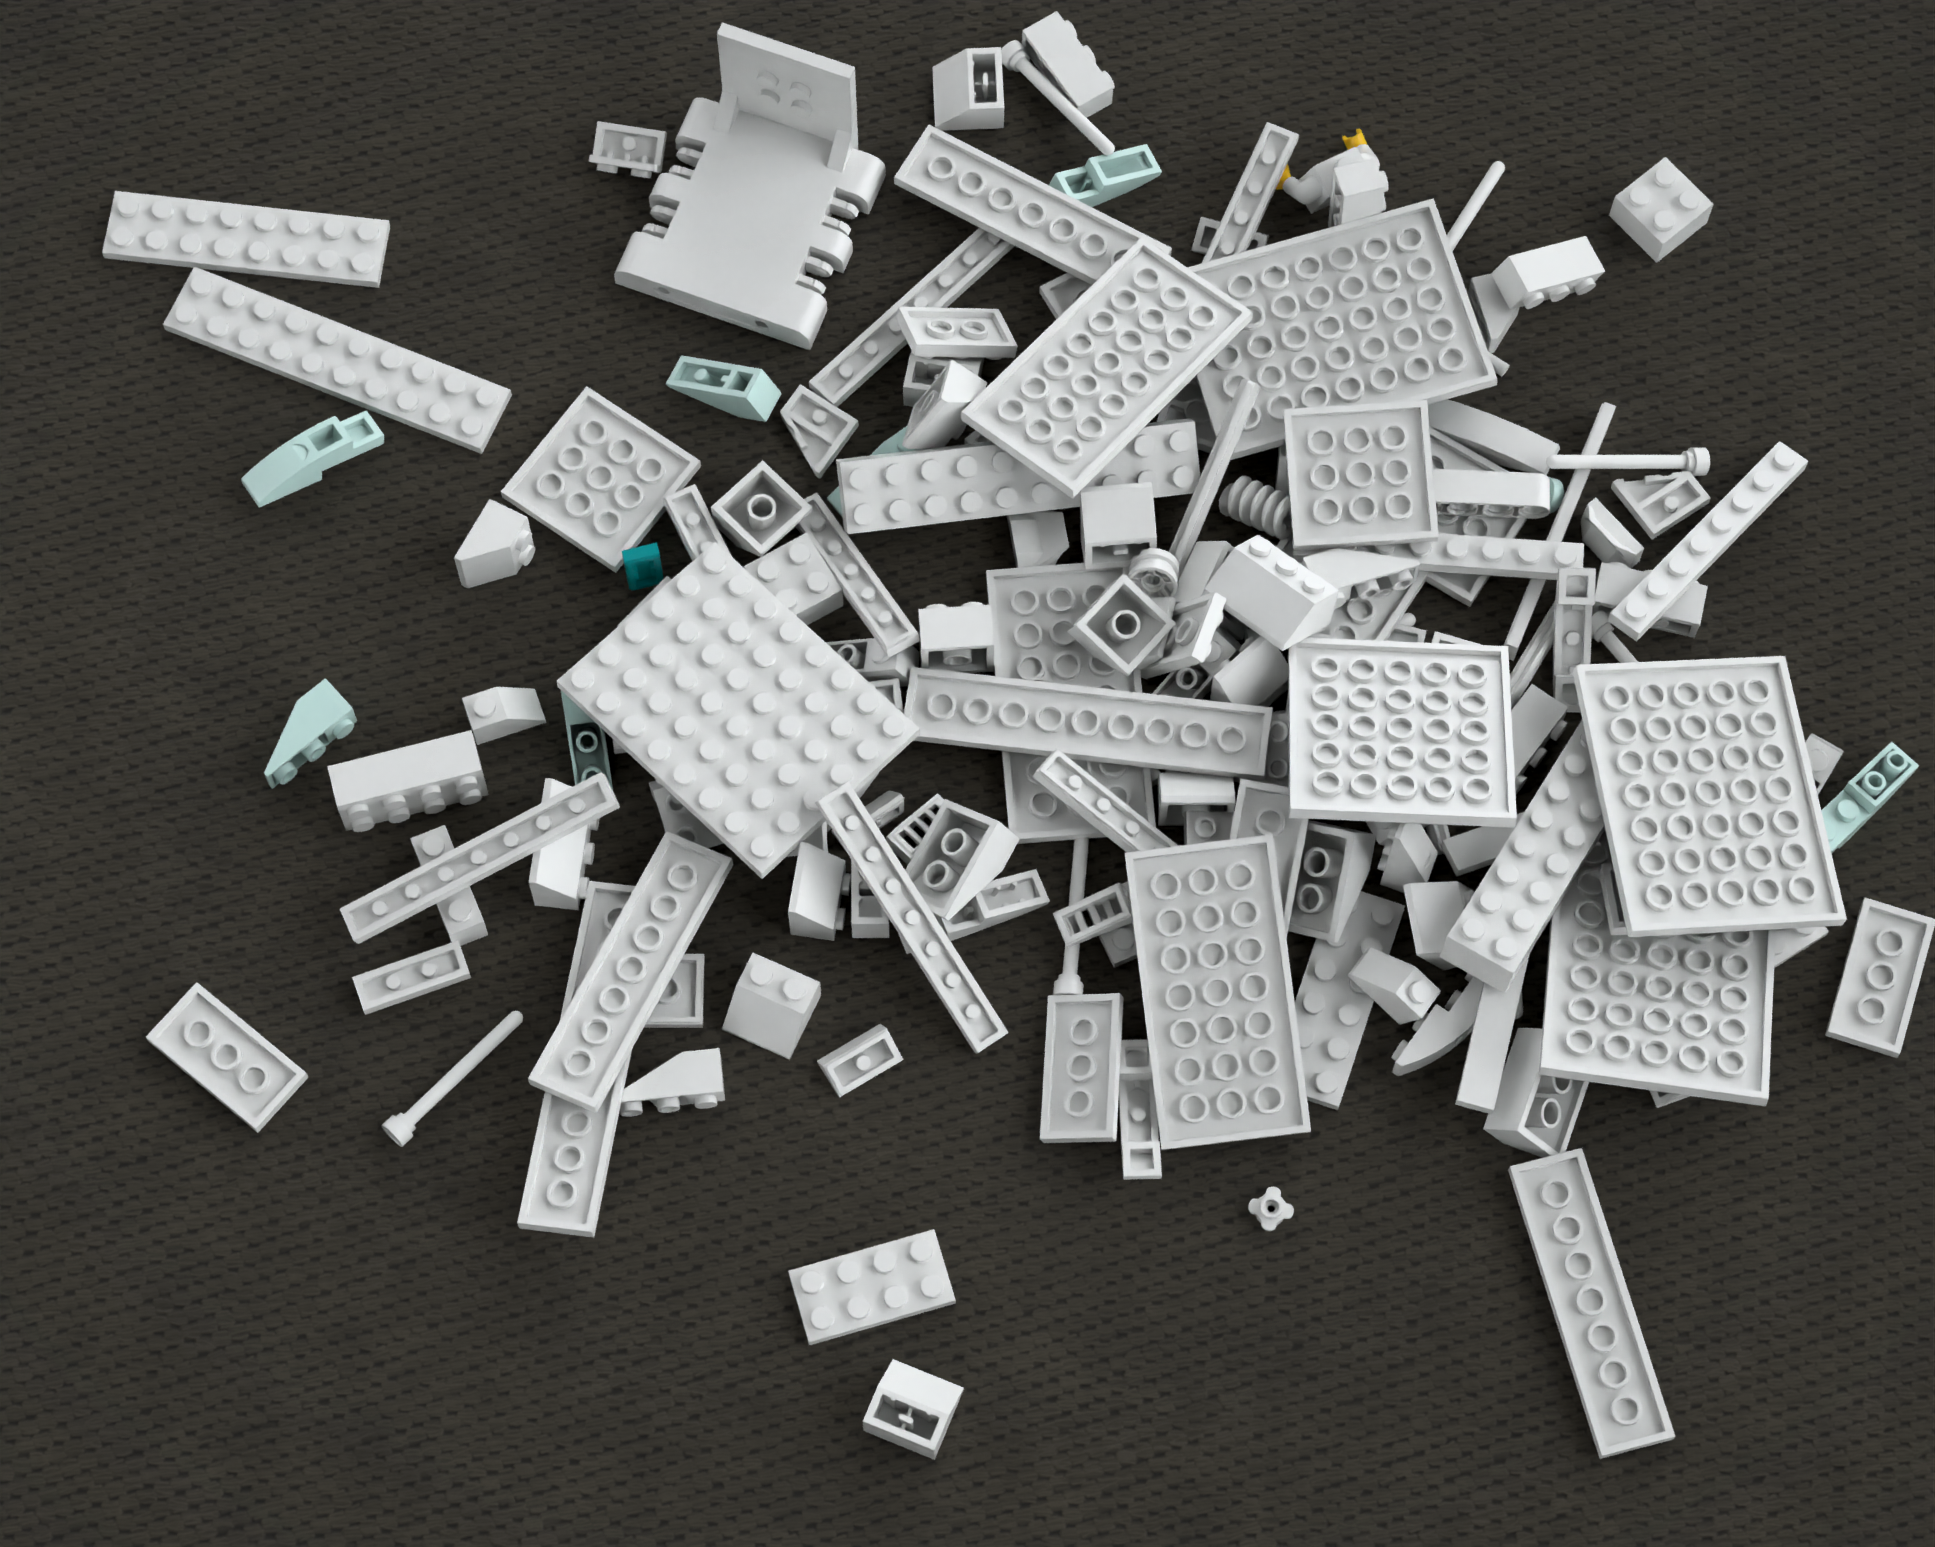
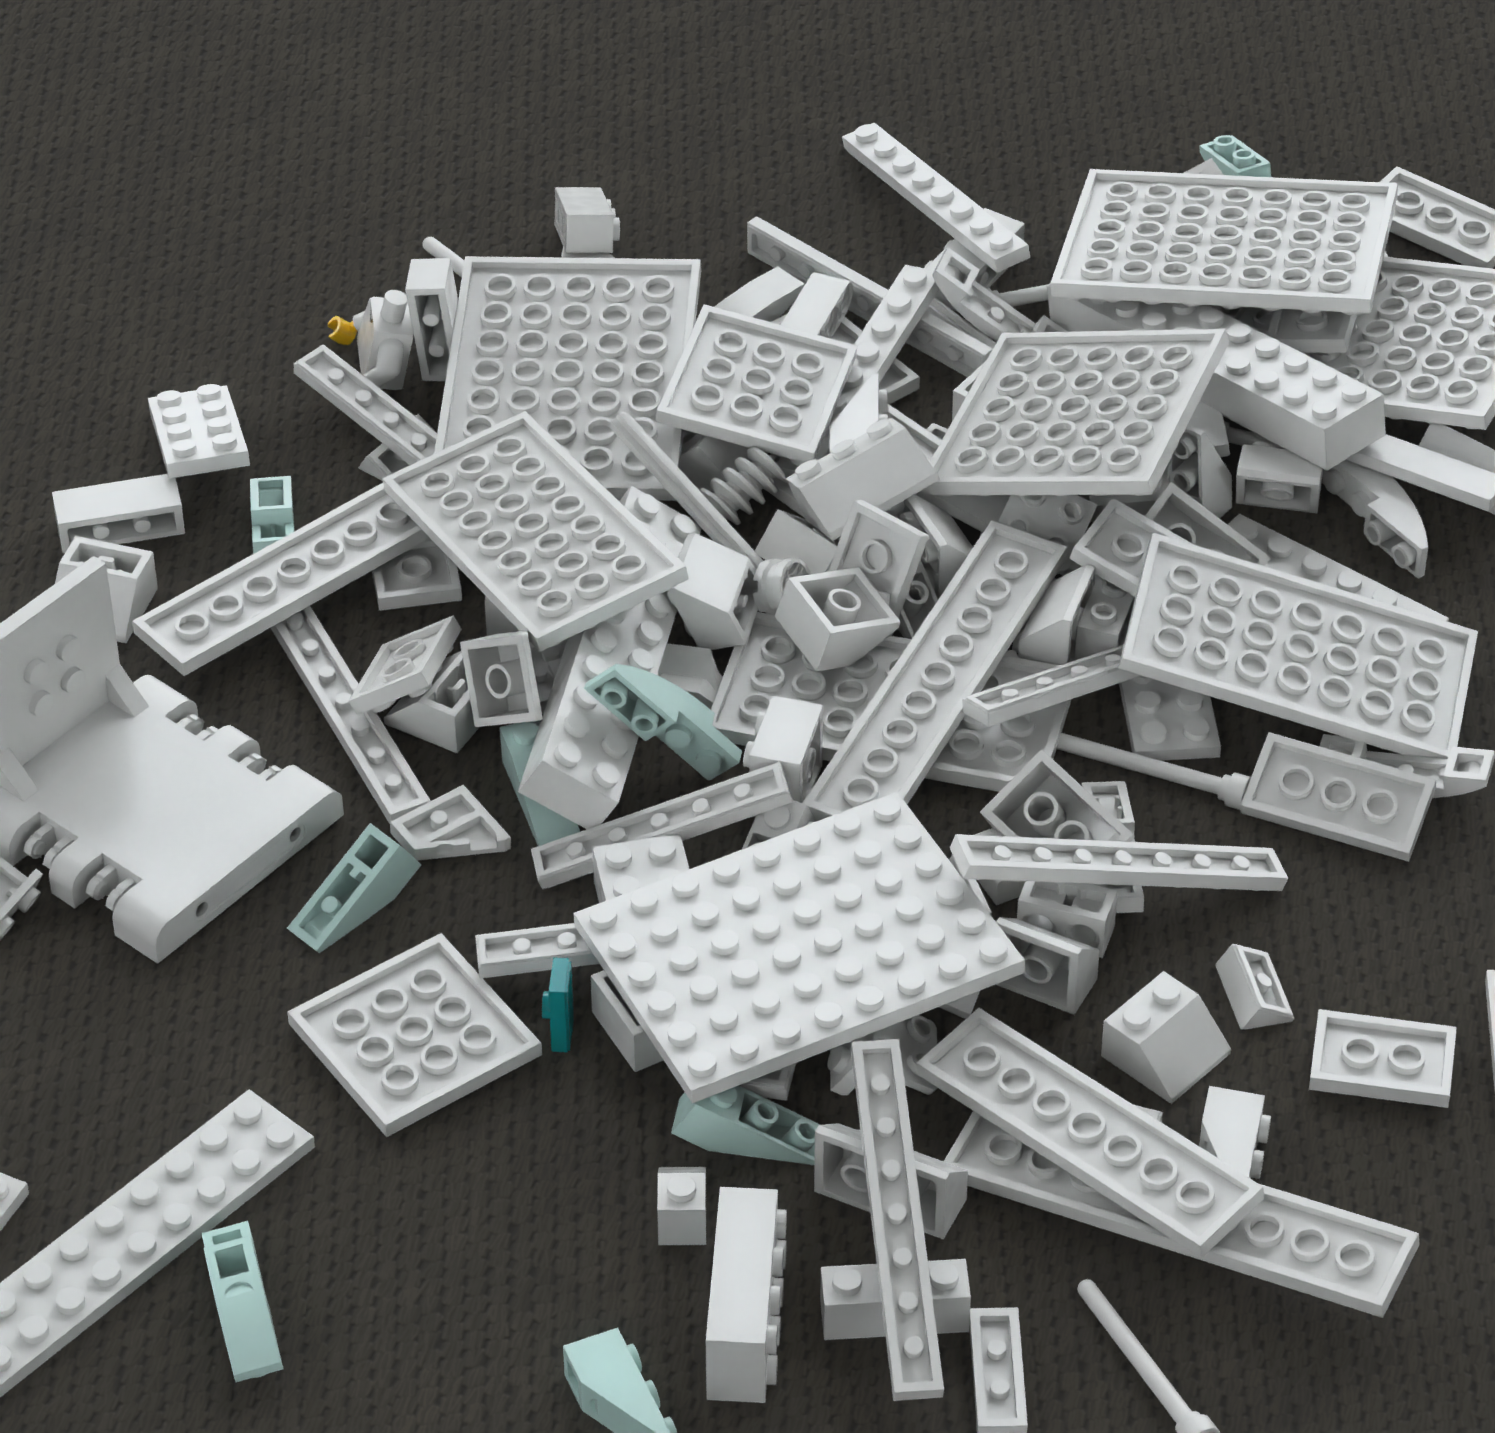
camera: 70 degrees left, 25 degrees down
white slope [454,499,535,588] -> none
white slope [711,460,813,557] -> none
white piece [1001,40,1115,156] -> none
white slope [1053,883,1133,947] -> none
white slope [1348,947,1441,1025] -> none
white piece [1546,448,1710,476] -> none
white slope [1581,498,1644,569] -> none
white brick [1609,157,1713,263] -> none
white wing [1611,471,1711,539] -> none
none -> white plate [148,384,250,479]
none -> light aqua slope [584,664,742,780]
none -> white plate [1309,1009,1457,1108]

